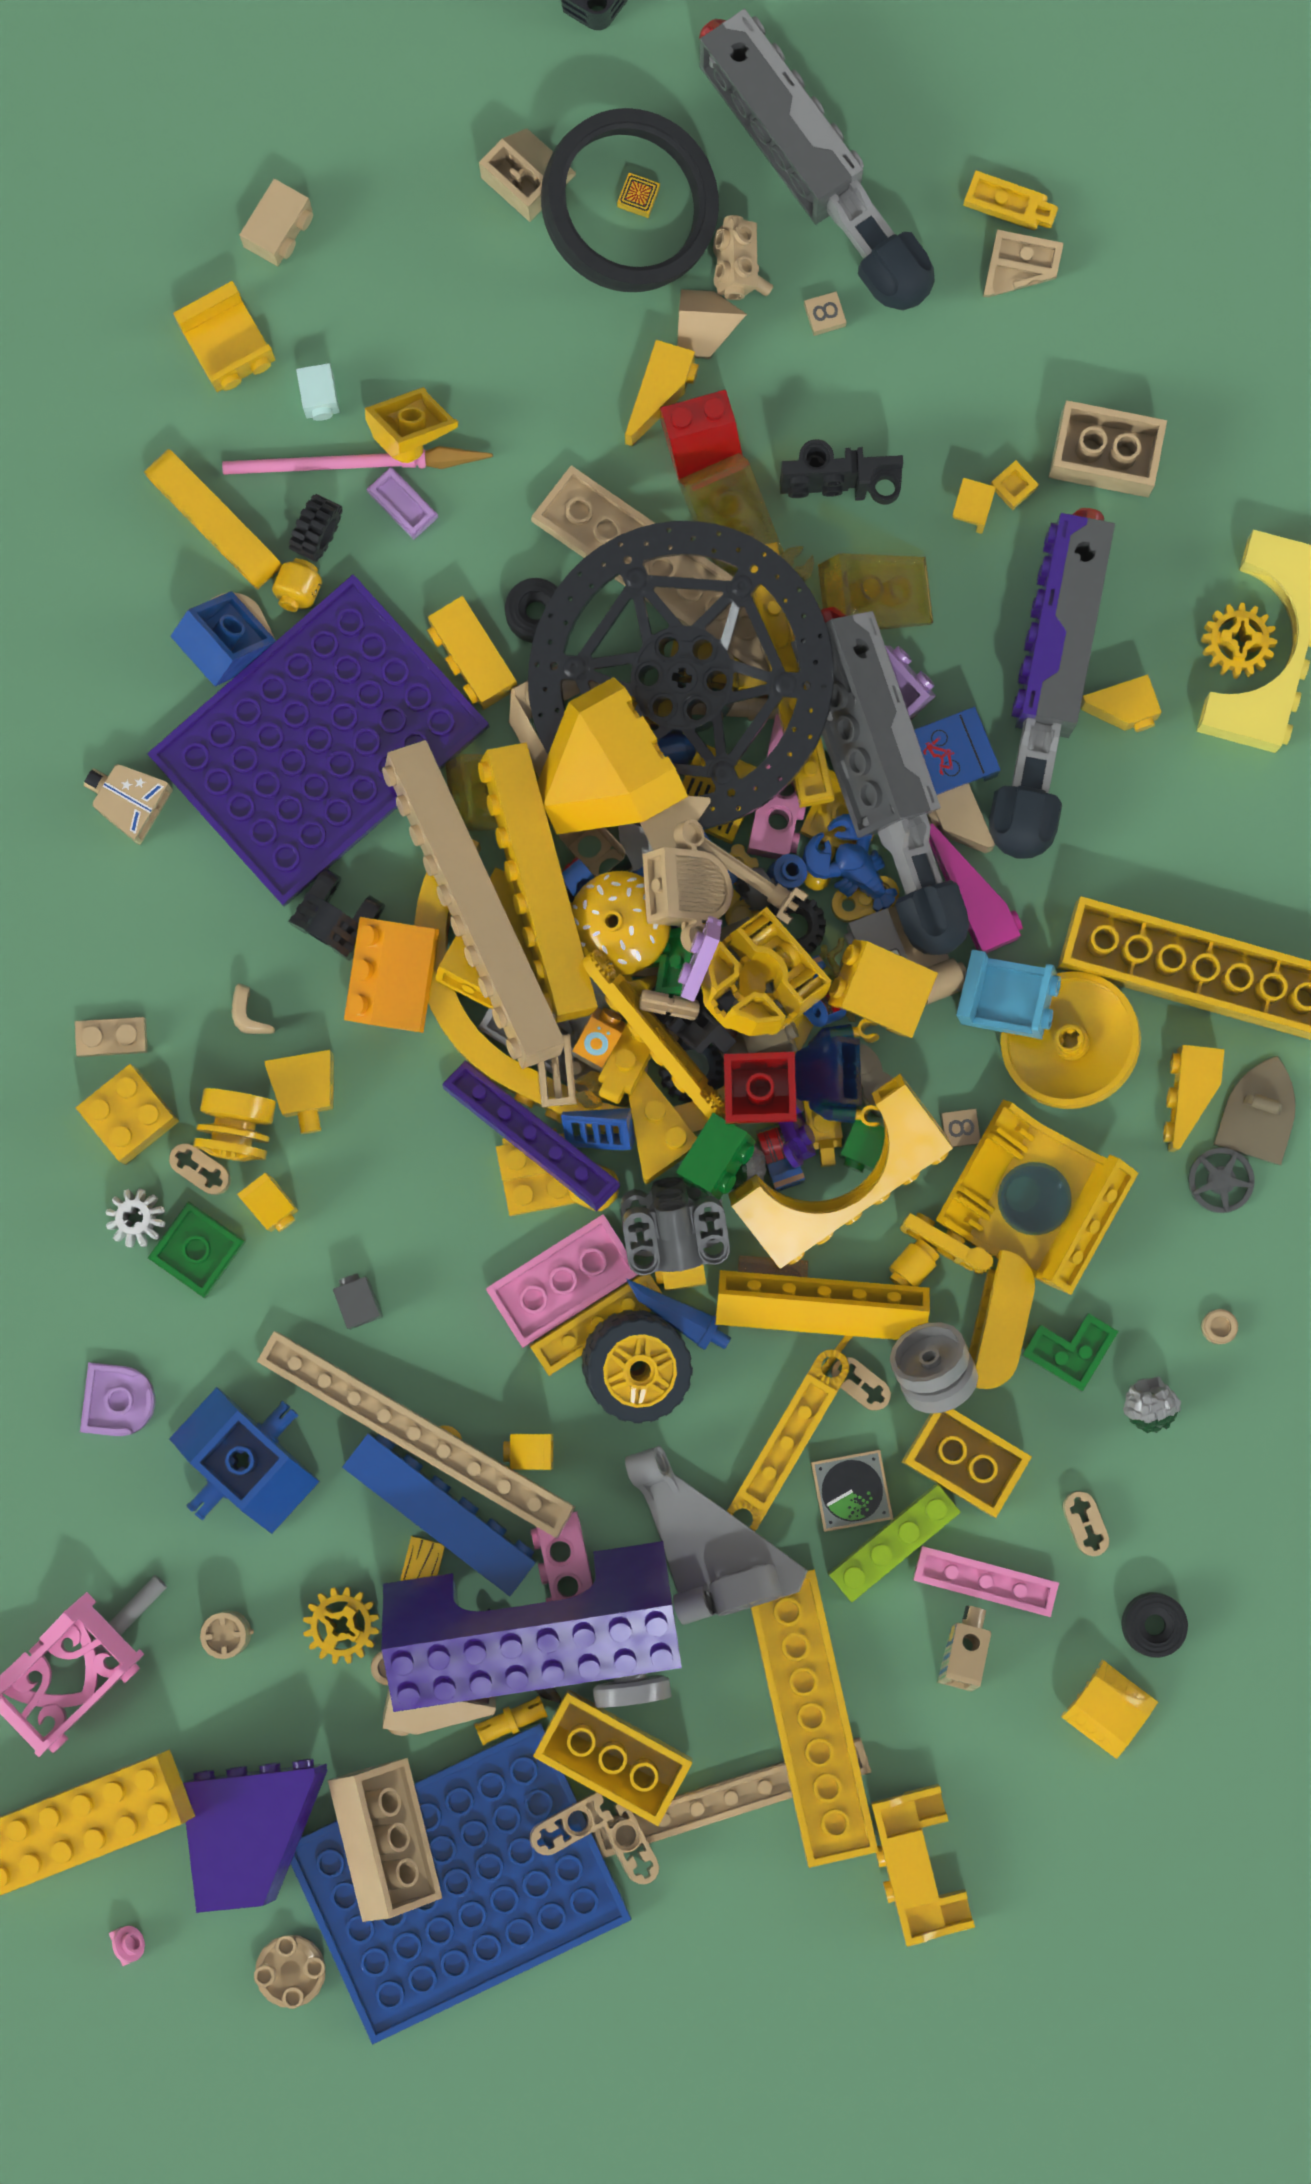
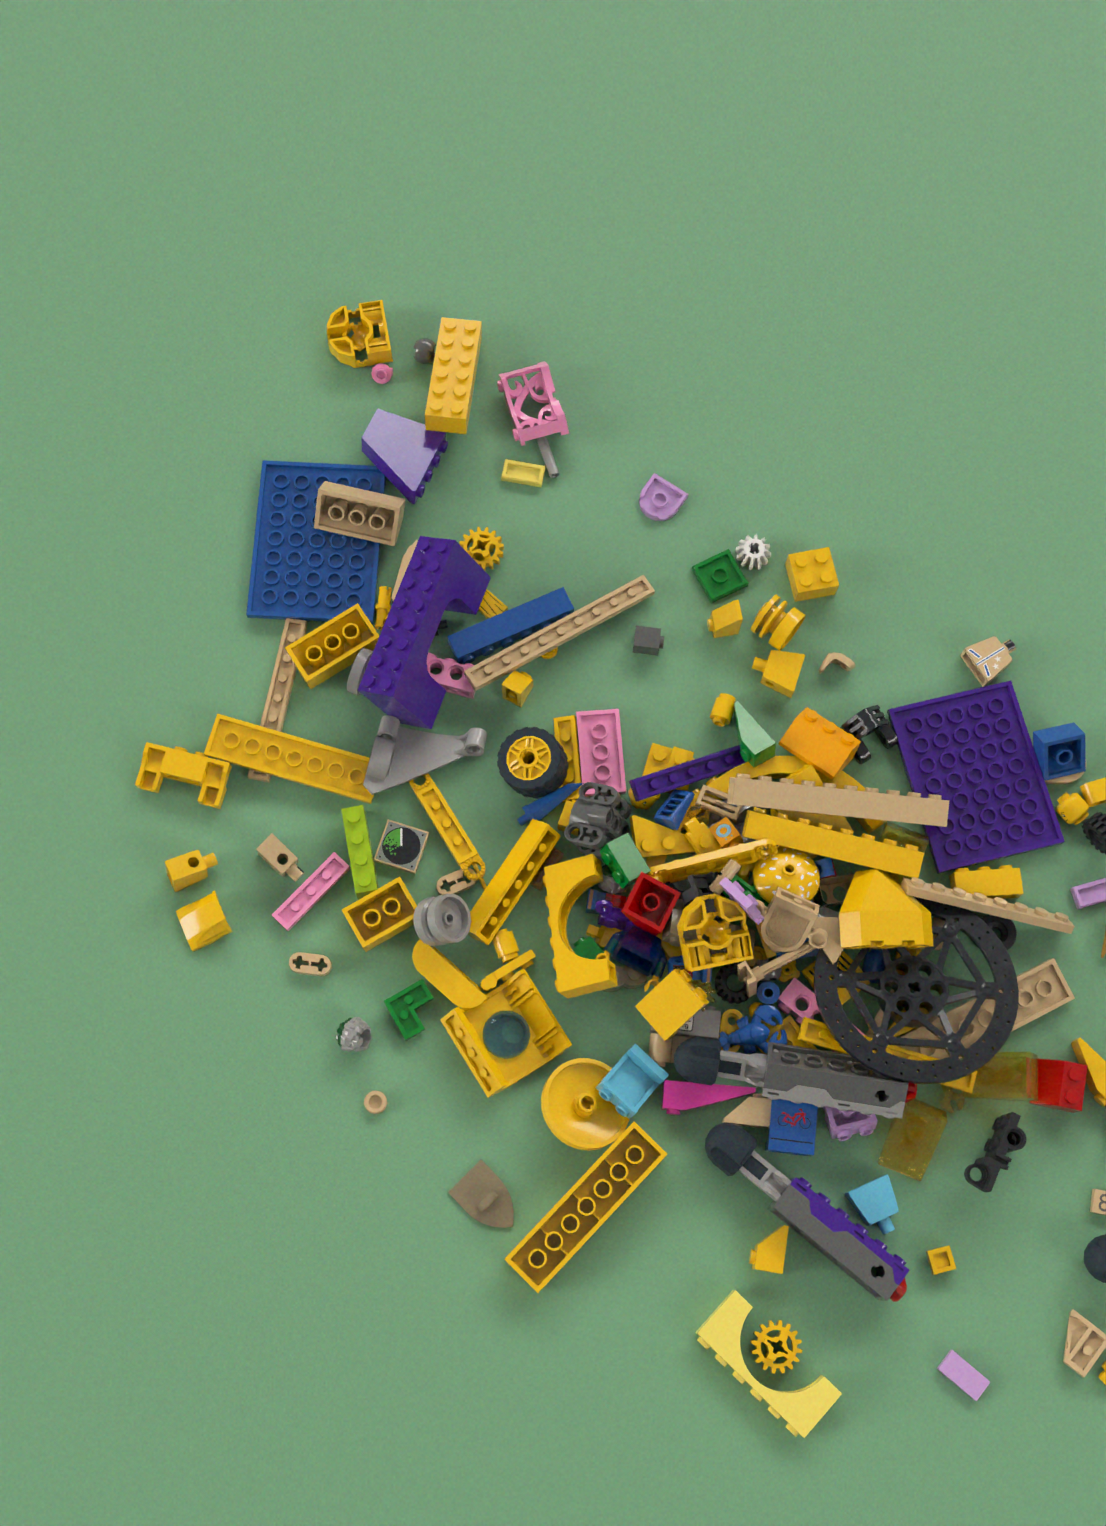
camera: 115 degrees right, 10 degrees down
tan plate [75,1017,148,1057] -> none
tan beam [169,1144,231,1195] -> none
blue slope [169,1387,320,1534] -> none
tan piece [200,1610,254,1659] -> none
tan dish [254,1935,326,2009] -> none
tan beam [529,1792,659,1884] -> none
tan tile [941,1109,980,1147] -> none
yellow panel [952,478,996,534] -> none
tan brick [1048,400,1167,498] -> none
black tyre [1121,1592,1188,1658] -> none
yellow slope [1163,1045,1225,1152] -> none
dark grey wheel [1188,1148,1255,1213] -> none
none -> yellow torso [165,850,218,892]
none -> yellow connector [327,300,393,368]
none -> dark grey piece [414,338,436,364]
none -> light yellow tile [501,459,545,488]
none -> yellow brick [710,693,736,727]
none -> slope [734,701,776,768]
none -> medium azure torso [844,1174,899,1235]
none -> tan plate [901,877,1075,934]
none -> lavender tile [937,1350,990,1401]

